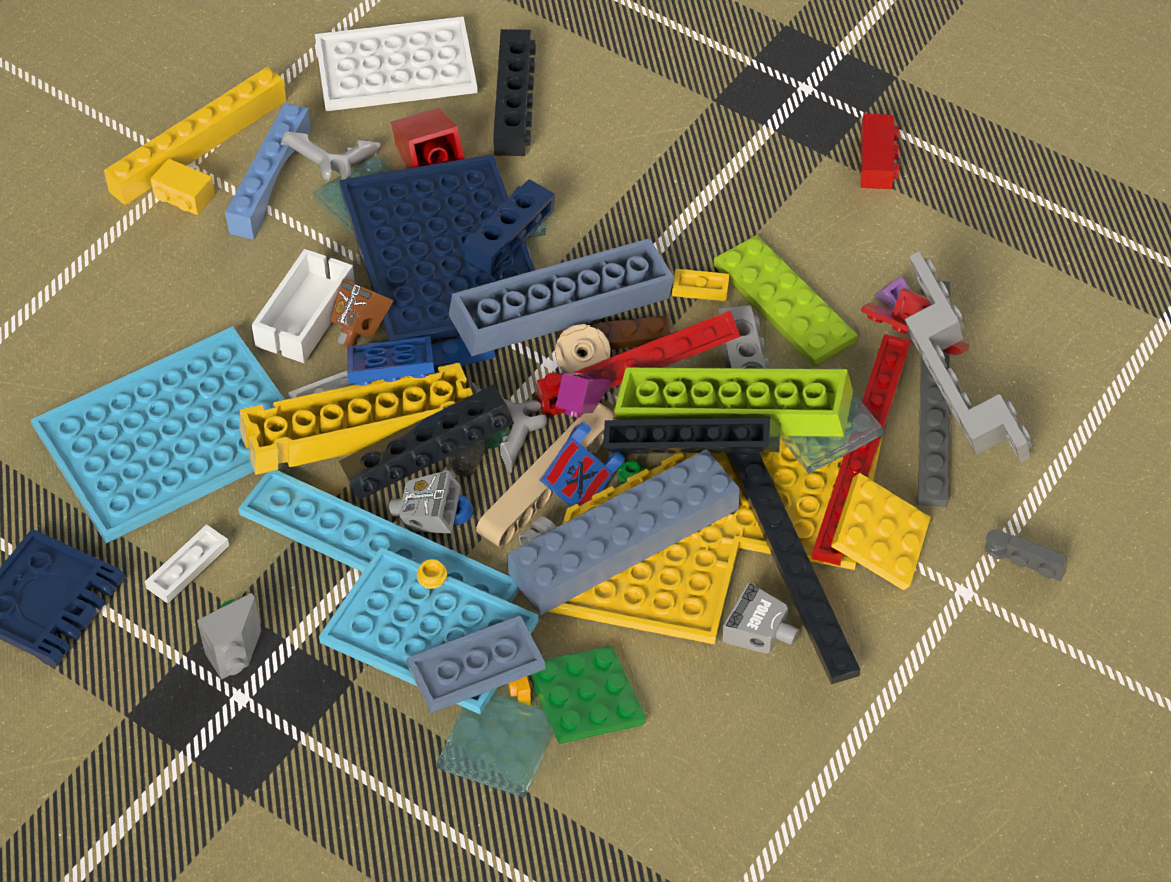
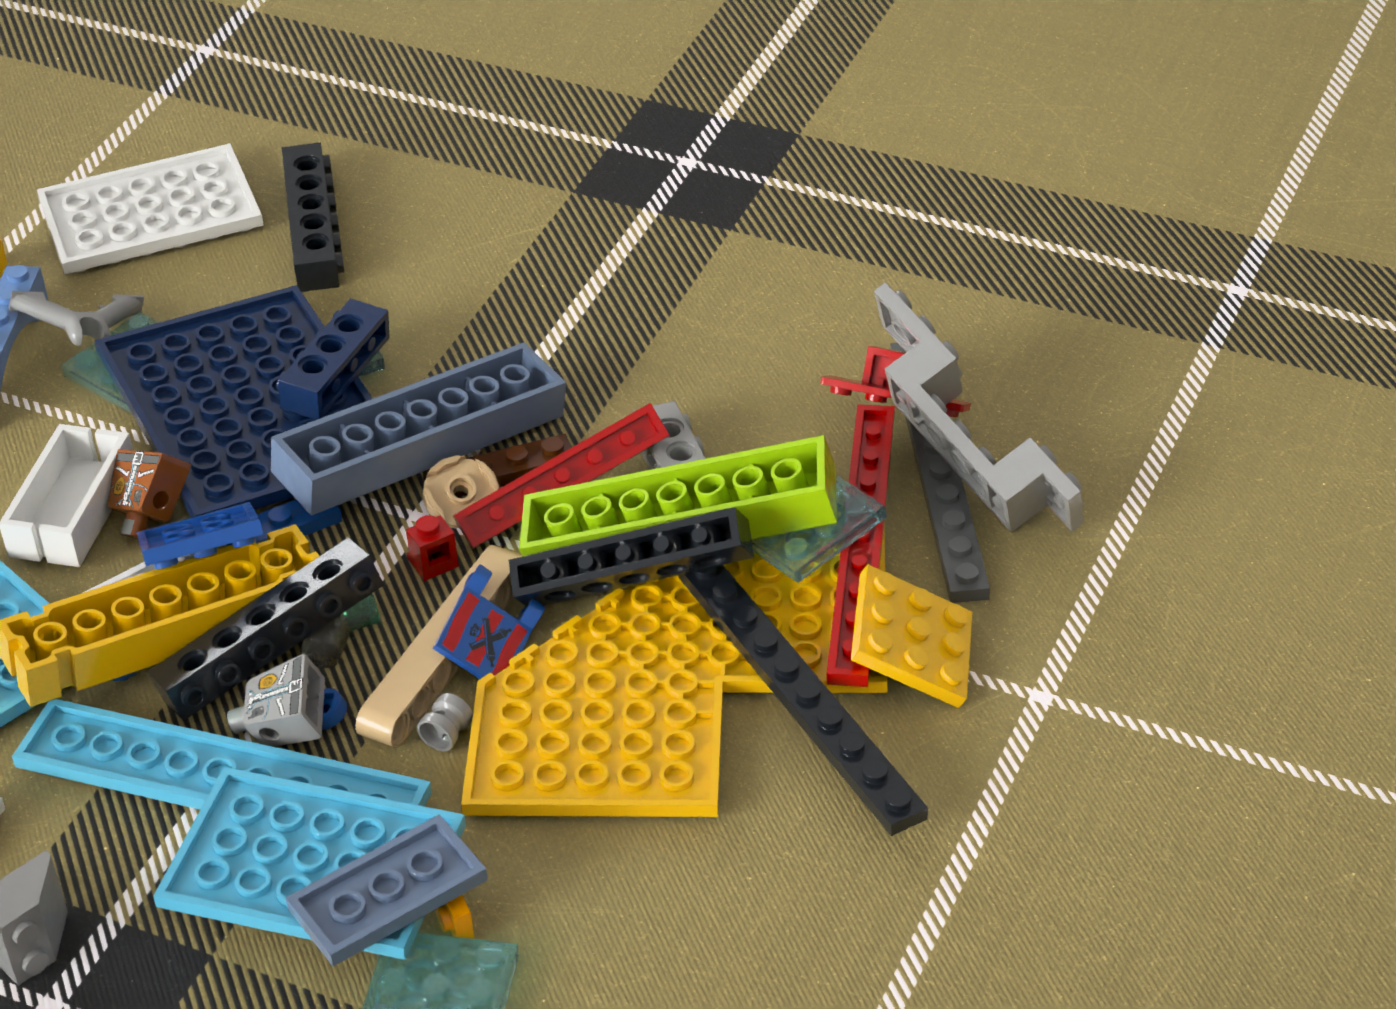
camera: 10 degrees left, 10 degrees down
red slope [390,107,464,169] -> none
yellow plate [417,559,447,589] -> none
light grey piece [471,383,548,473] -> none
sand blue brick [507,449,740,616] -> none
green plate [528,645,646,744] -> none
magenta slope [556,373,611,418] -> none
green plate [617,461,645,484] -> none
yellow plate [672,269,730,301] -> none
lime plate [714,235,858,367] -> none
light grey torso [722,583,799,654] -> none
red brick [860,113,899,189] -> none
medium lavender slope [875,276,911,310] -> none
dark grey hinge [985,529,1067,581] -> none

